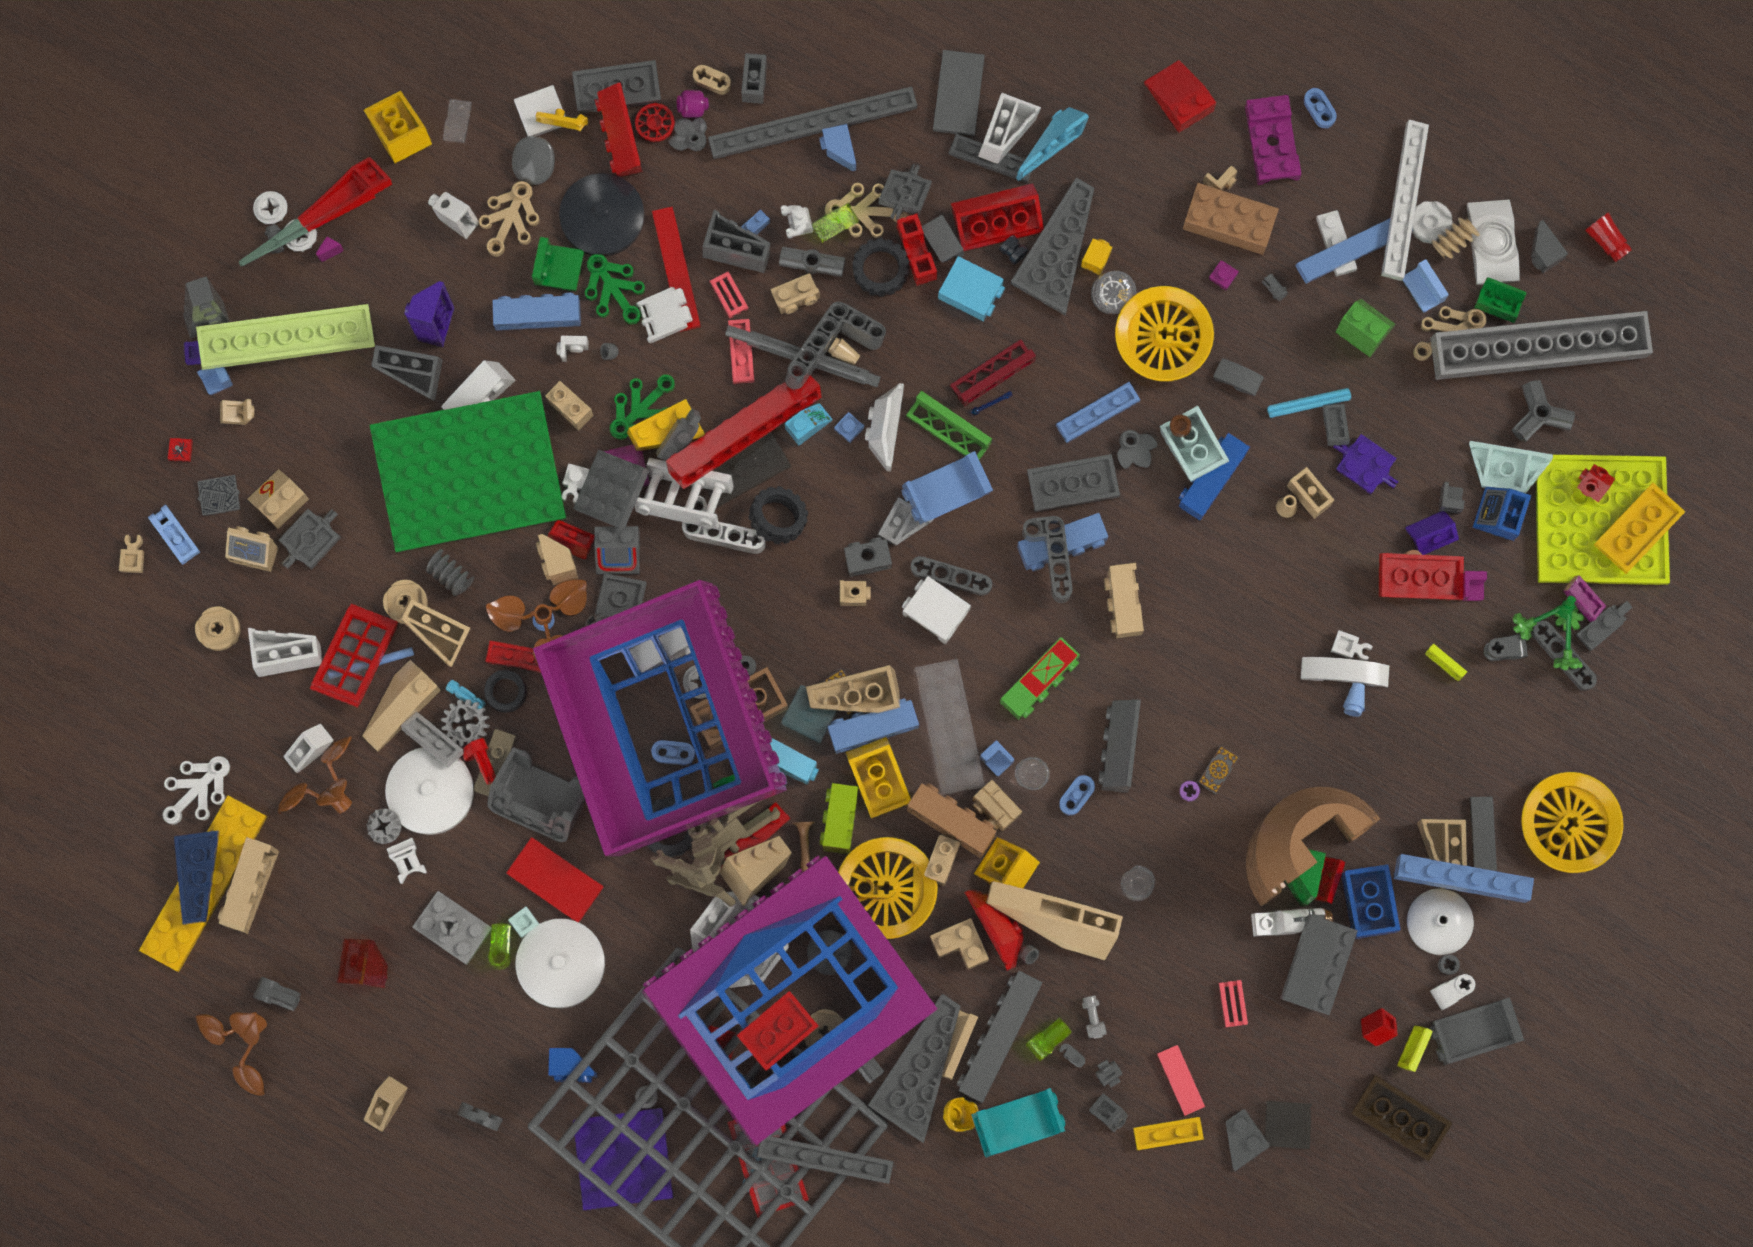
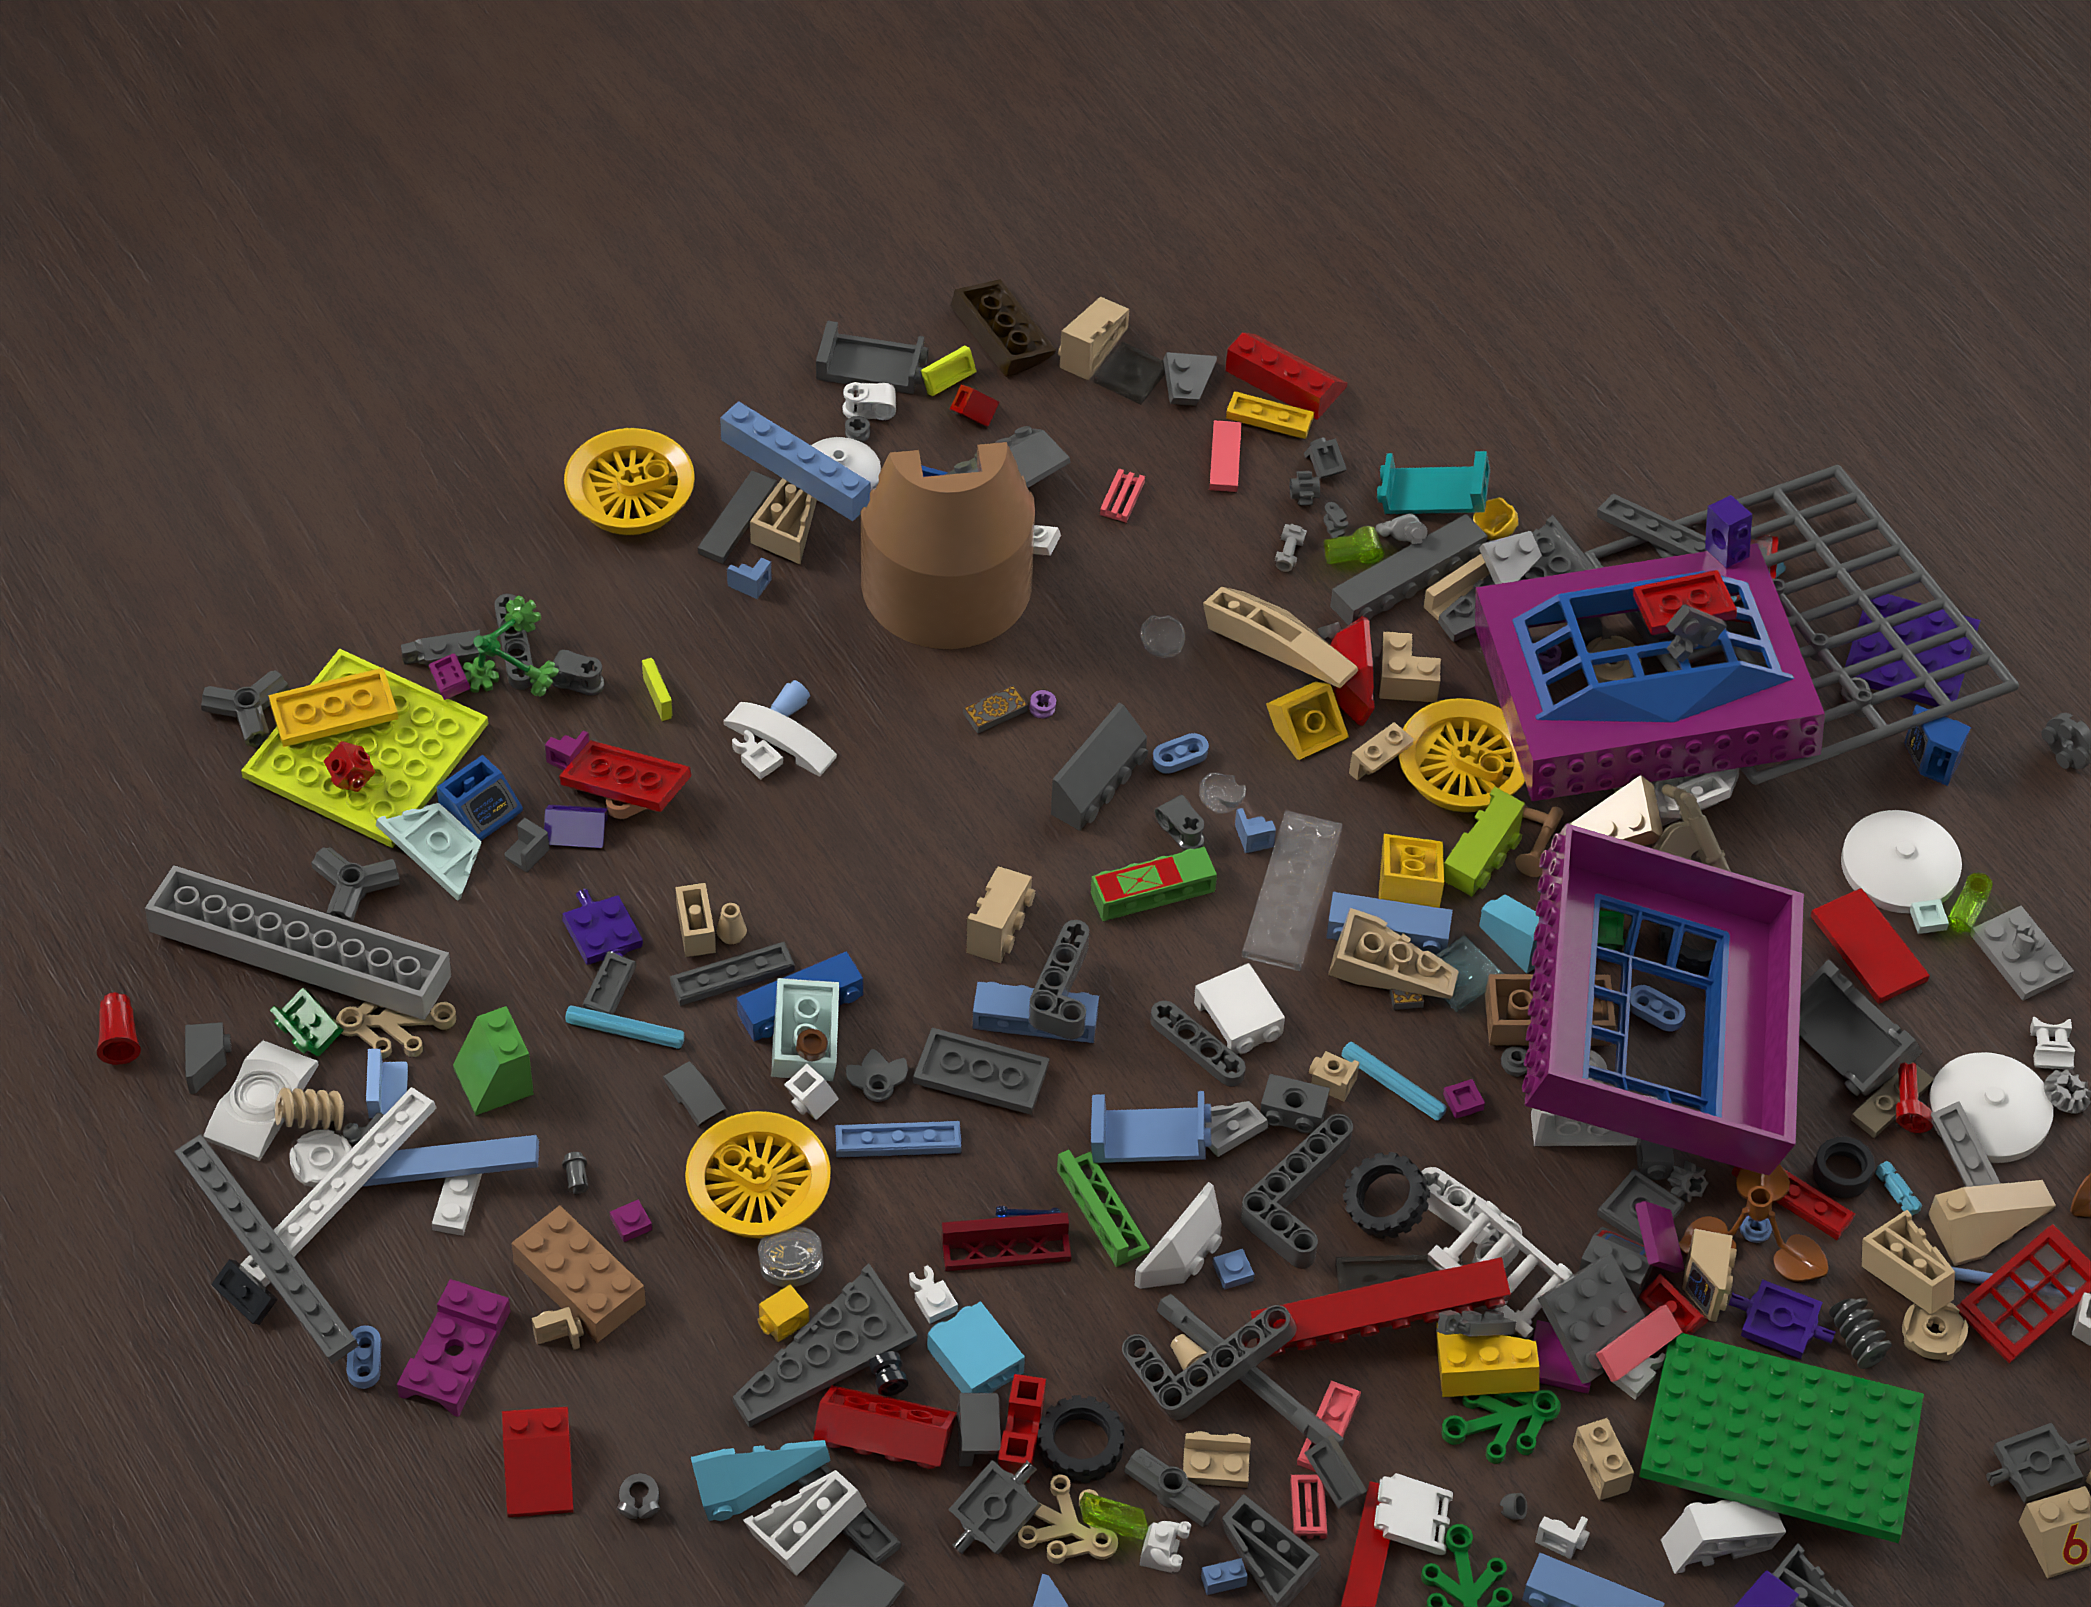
camera: 155 degrees left, 25 degrees down
light grey gear [441,699,490,747] -> none
medium azure slope [785,403,833,446] -> none
medium nougat brick [907,783,997,859] -> none
tan brick [972,780,1022,832] -> none
none -> dark grey plate [174,1134,359,1364]
none -> dark grey piece [201,670,289,748]
none -> black plate [211,1259,278,1325]
none -> dark grey arm [343,1113,384,1145]
none -> flat silver piece [616,1473,660,1519]
none -> dark grey tile [670,941,795,1006]
none -> medium blue panel [727,558,772,599]
none -> white brick [784,1064,839,1120]
none -> white plate [909,1265,958,1324]
none -> tan wedge [1058,297,1129,380]
none -> dark grey piece [1154,795,1204,851]
none -> red slope [1225,332,1348,420]
none -> dark grey beam [1240,1114,1353,1269]
none -> dark grey tile [1305,1435,1367,1509]
none -> medium azure axle [1342,1042,1447,1120]
none -> light grey piece [1376,513,1427,544]
none -> magenta plate [1443,1079,1485,1119]
none -> light grey wing [1479,531,1542,584]
none -> coral tile [1596,1305,1682,1382]
none -> magenta tile [1635,1201,1685,1273]
none -> dark grey hinge [1666,604,1727,662]
none -> dark purple brick [1705,495,1752,568]
none -> dark purple plate [1728,1279,1836,1359]

